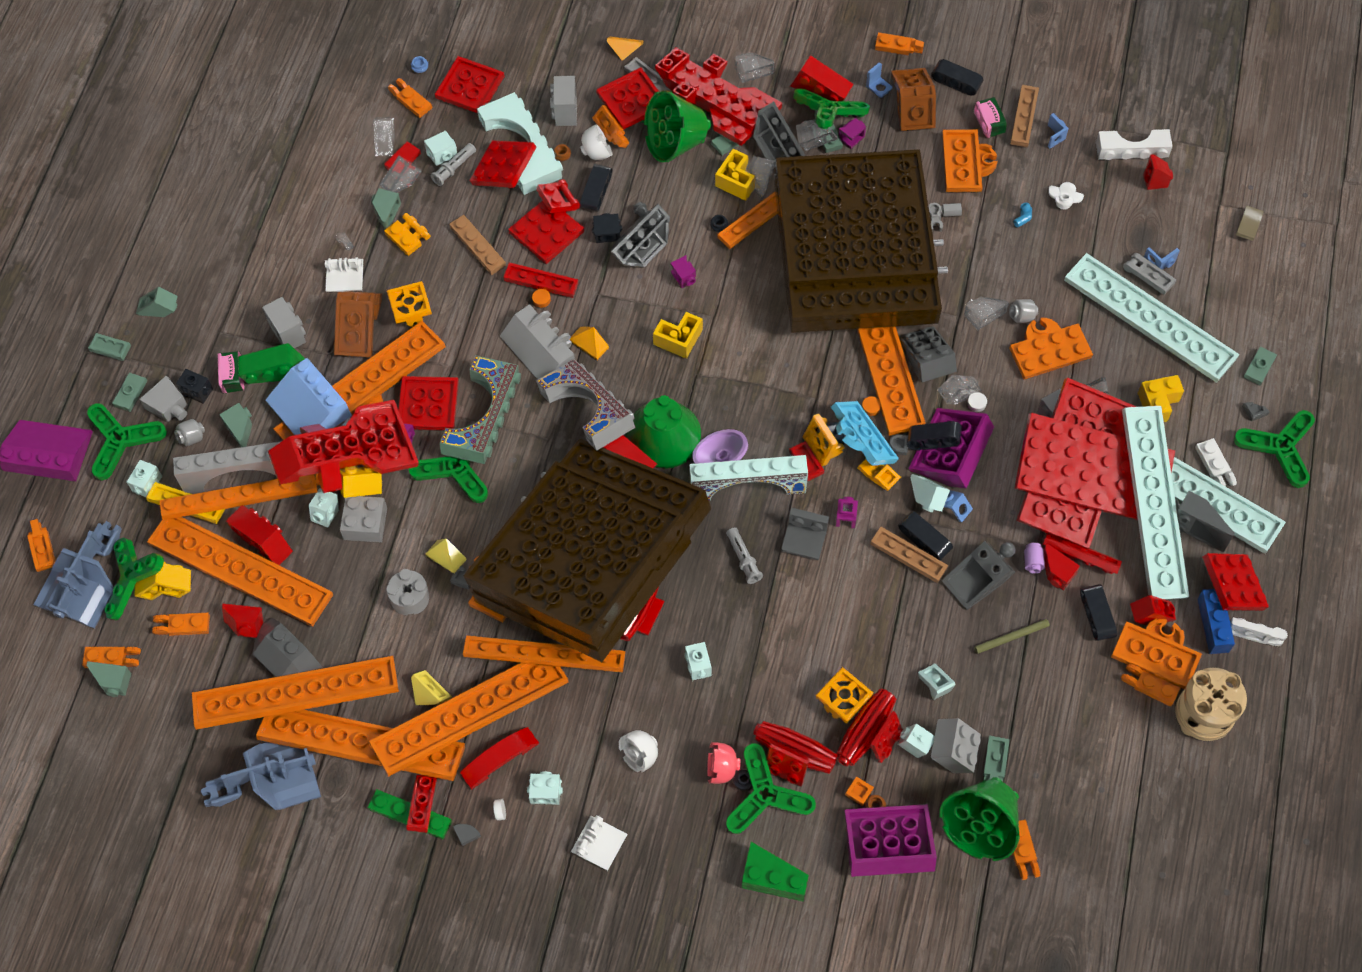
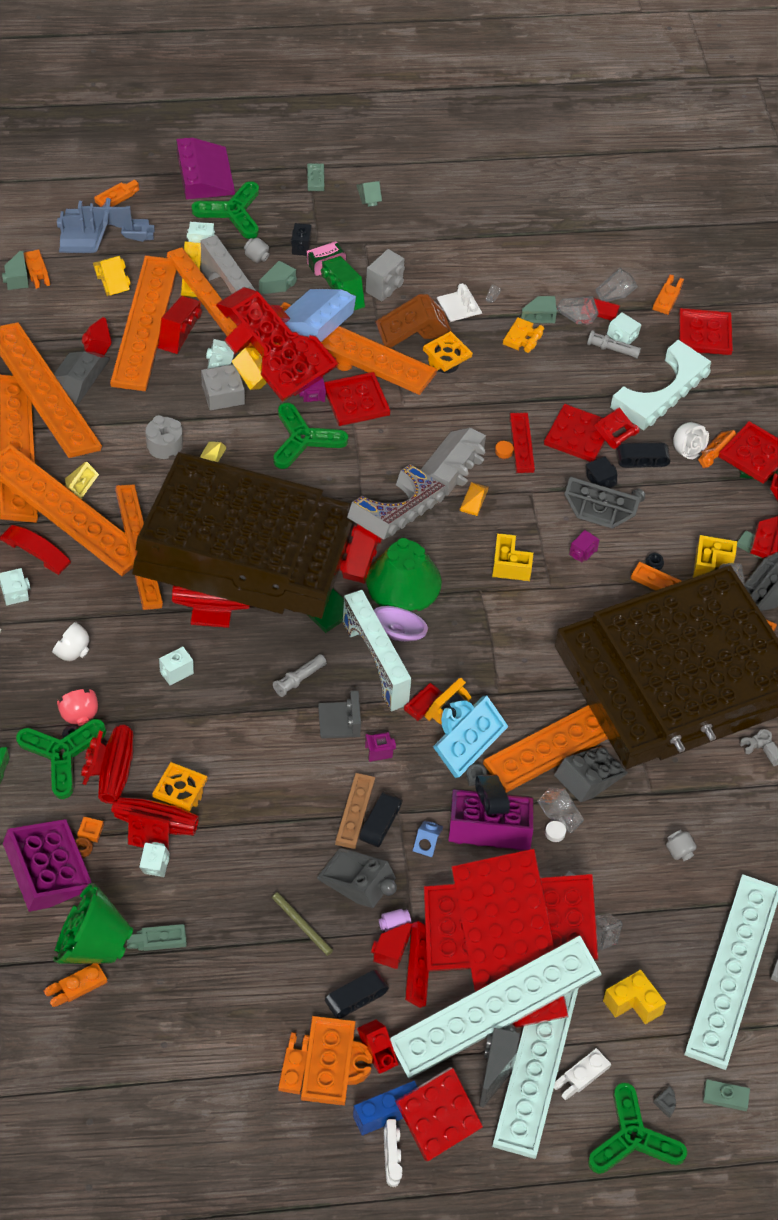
camera: 65 degrees right, 10 degrees down
green piece [105,538,164,621] -> none
sand green plate [112,373,147,412] -> none
light grey torso [140,376,187,422] -> none
orange hinge [152,613,210,636] -> none
medium blue plate [411,56,428,73] -> none
sand green arch [440,355,521,464] -> none
medium nougat plate [449,215,506,275] -> none
red plate [469,140,537,188] -> none
light grey brick [550,76,577,126] -> none
dark orange plate [554,144,571,161] -> none
green cone [644,90,711,162] -> none
light orange slope [857,459,901,491] -> none
orange tile [862,396,881,416] -> none
light aqua slope [910,474,950,512] -> none
light aqua slope [918,664,955,700] -> none
light grey brick [931,718,981,773] -> none
clear slope [964,297,1009,331] -> none
orange plate [1009,318,1093,380] -> none
tan wheel [1175,668,1247,741] -> none

